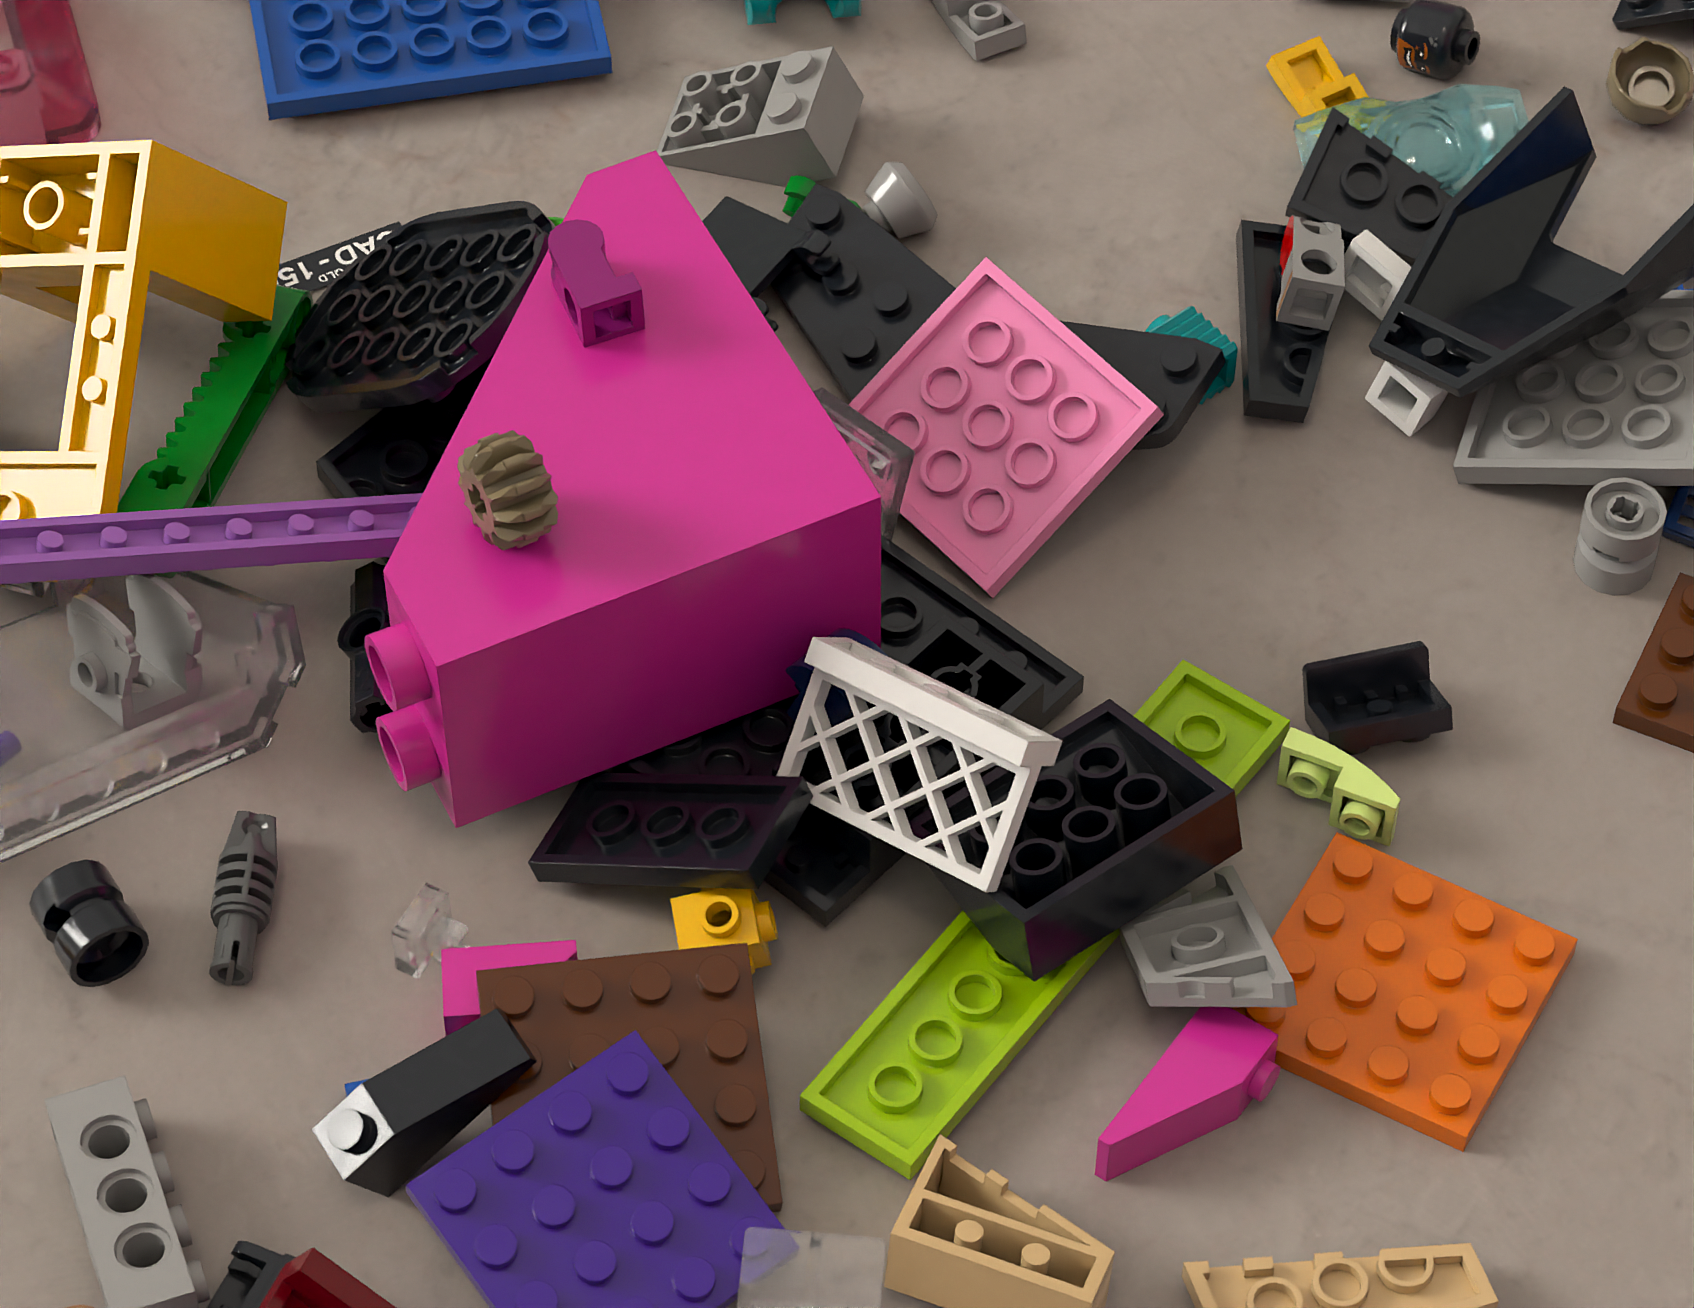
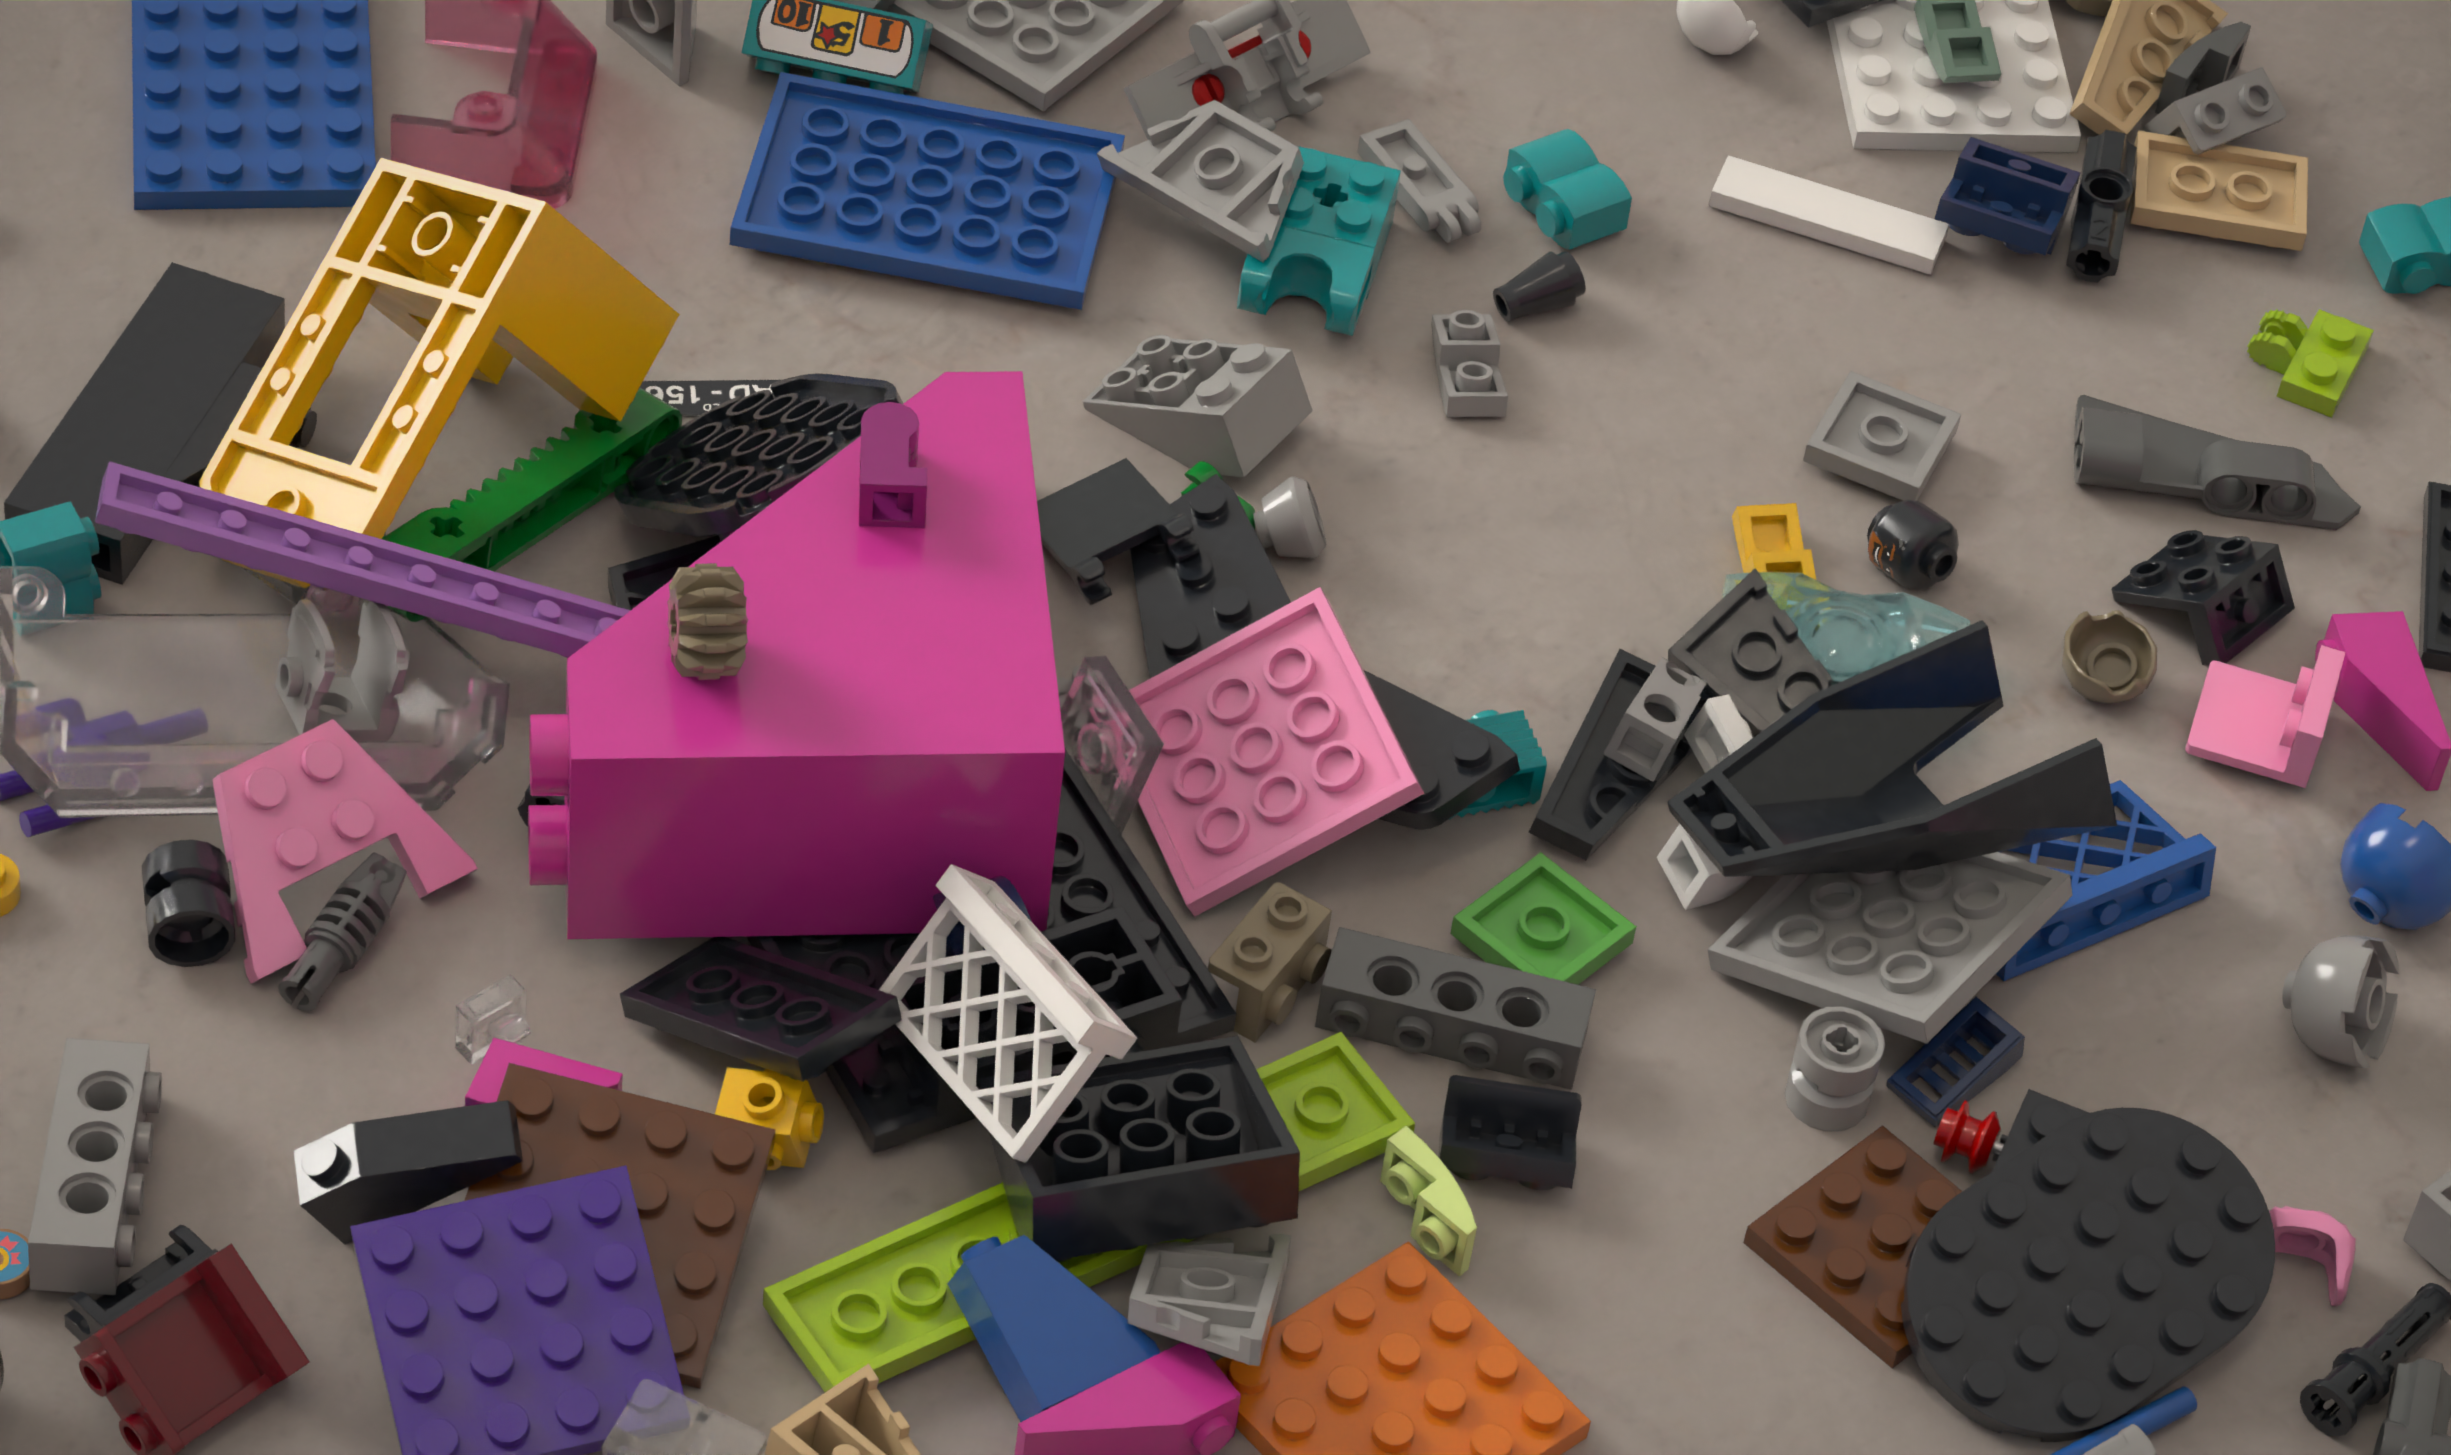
camera: 15 degrees right, 5 degrees down
none -> bright pink wing [212,719,478,984]
none -> blue slope [947,1235,1161,1422]
none -> dark tan bracket [1208,882,1332,1043]
none -> dark grey brick [1315,927,1596,1090]
none -> bright green plate [1450,852,1637,985]

